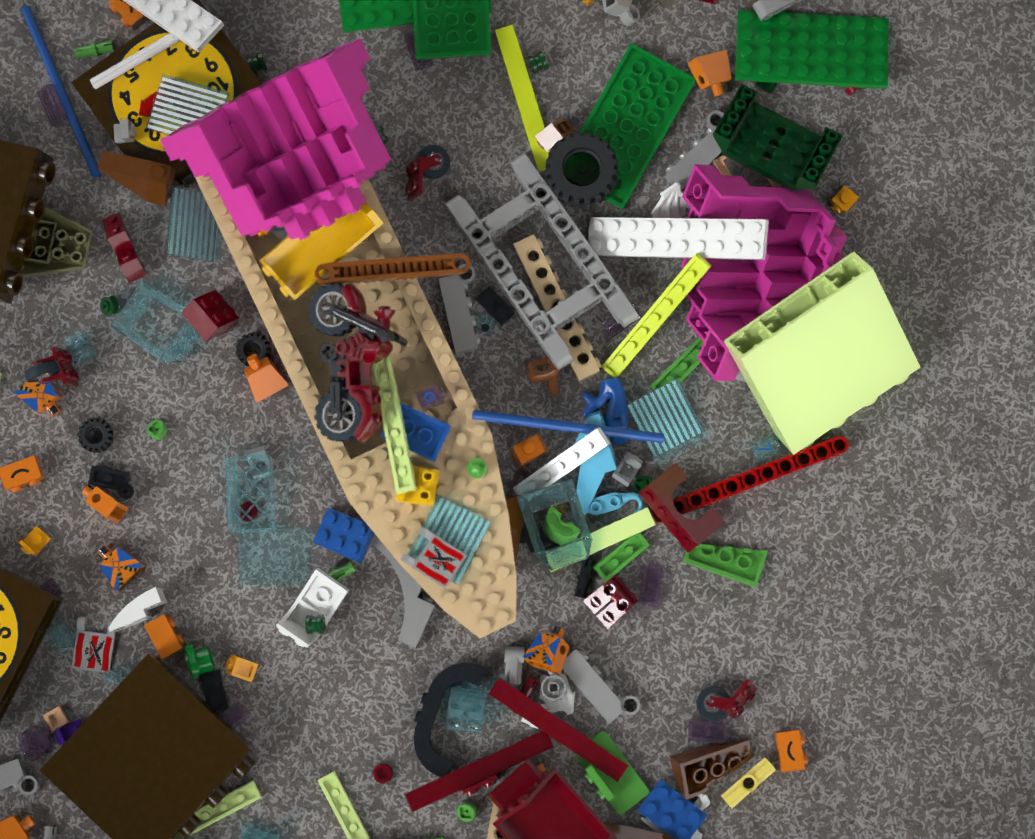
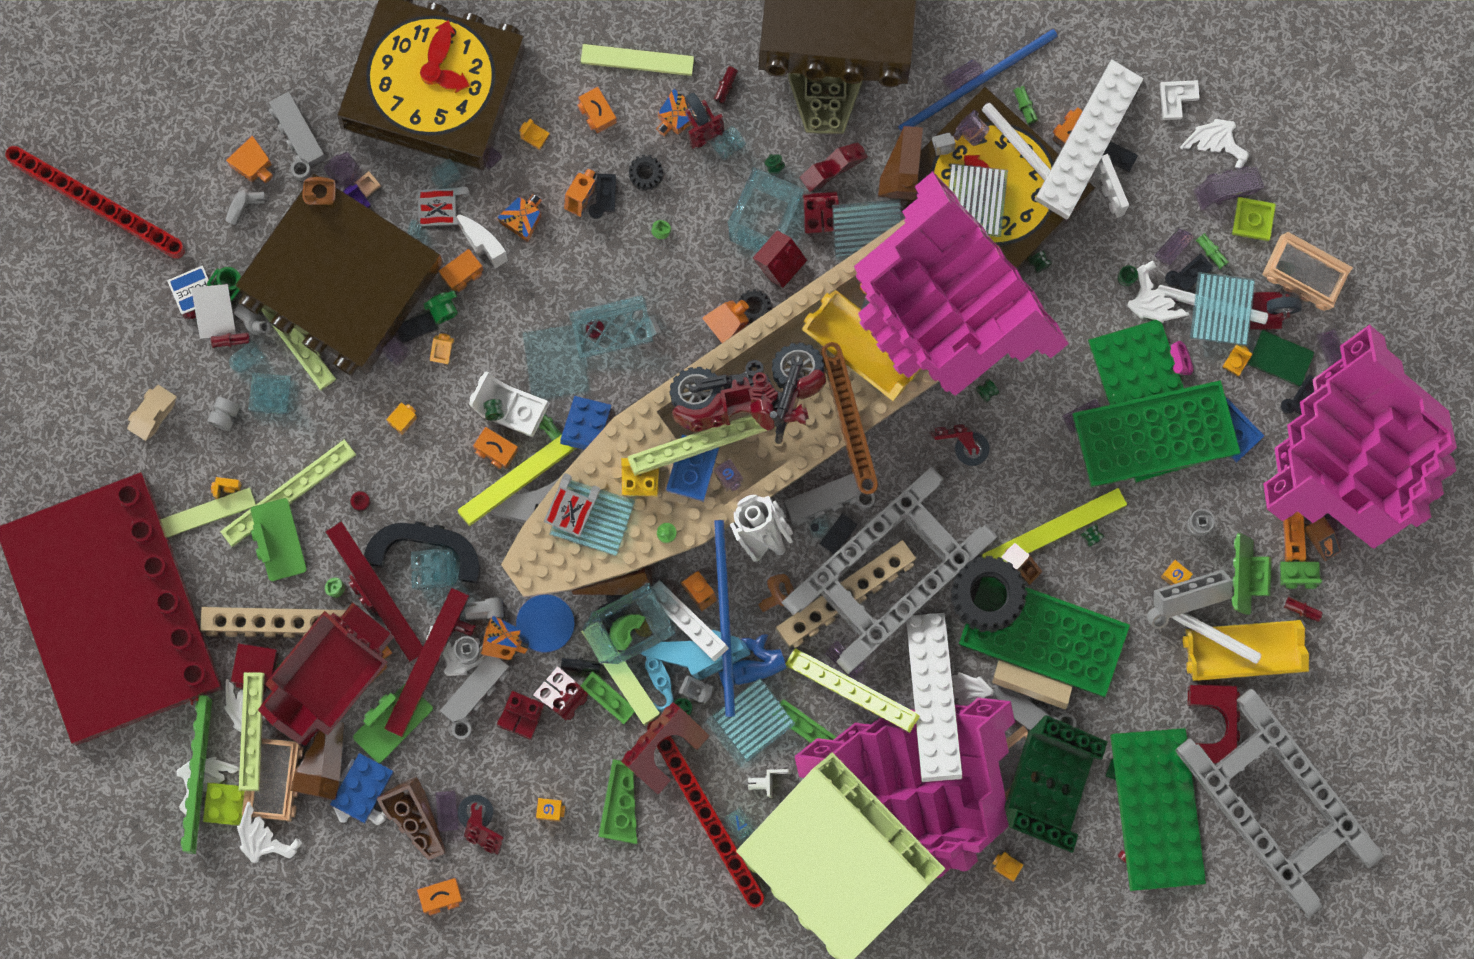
camera: 70 degrees right, 5 degrees down
clear purple plate [639,565,663,607] -> none
orange torso [688,50,732,98] -> none
light yellow piece [721,757,776,808] -> none
none -> dark orange piece [303,177,336,205]
none -> light orange brick [386,402,417,435]
none -> neon yellow tile [457,435,577,526]
none -> orange brick [473,427,519,469]
none -> dark red hips [496,691,545,741]
none -> blue tile [516,595,574,653]
none -> light orange brick [536,798,566,822]
none -> dark red axle [713,66,738,104]
none -> white piece [730,495,793,562]
none -> white bracket [748,769,792,798]
none -> dark red hips [803,192,841,233]
none -> piece [953,110,990,146]
none -> tan tile [992,659,1072,709]

